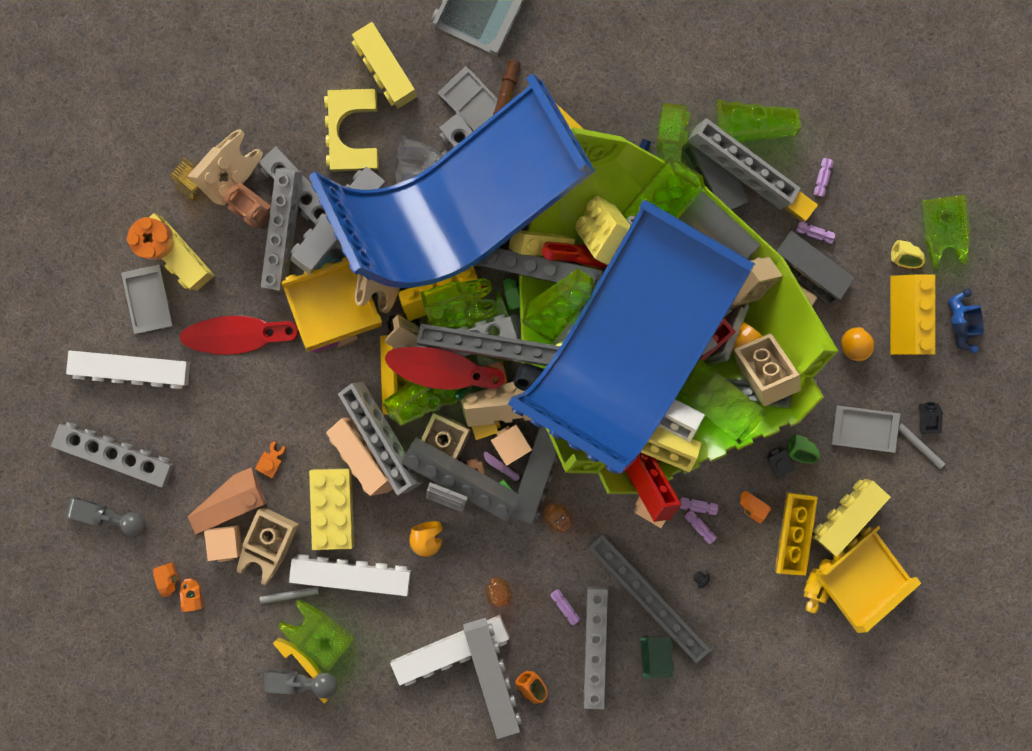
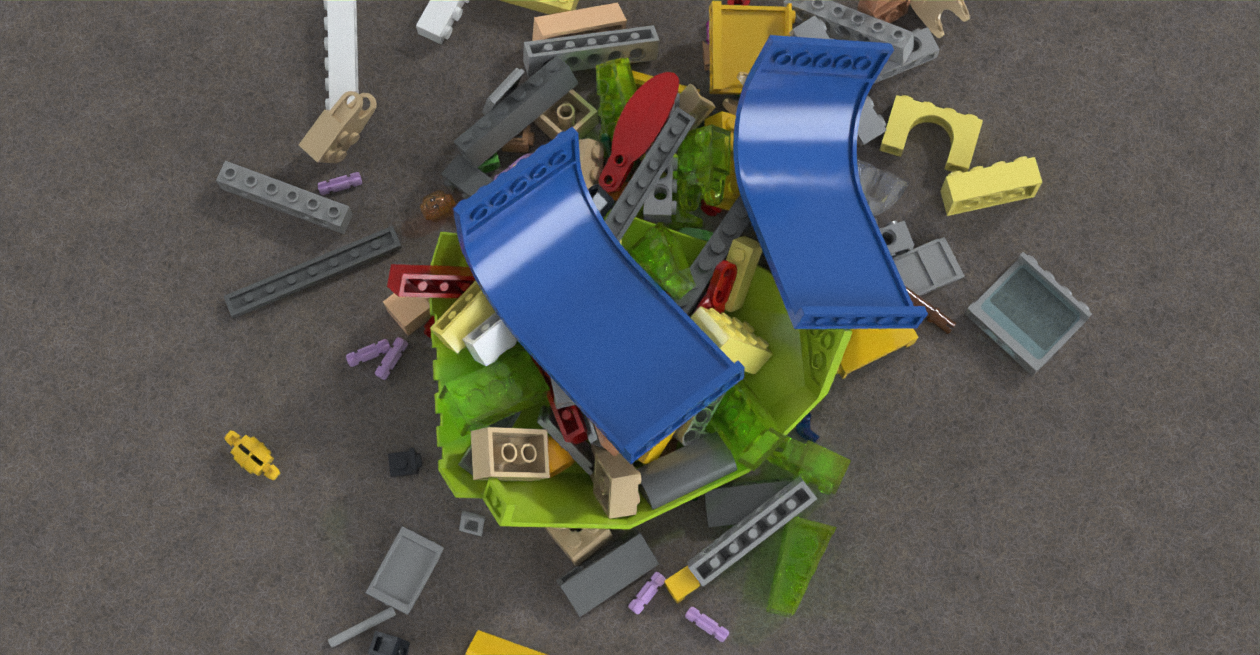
camera: 115 degrees right, 15 degrees down
light orange helmet [409,521,443,557] -> none
light grey brick [463,618,522,739] -> none
clear orange head [484,577,512,608] -> none
orange rock [515,671,547,704] -> none
clear green brick [640,636,674,679] -> none
black piece [693,571,710,588] -> none
orange rock [740,491,771,524] -> none
yellow slope [775,492,818,576] -> none
bright green rock [787,434,820,463] -> none
light yellow brick [812,479,891,557] -> none
yellow panel [815,526,921,633] -> none
light orange helmet [841,327,874,361] -> none
none -> tan brick [299,91,377,163]

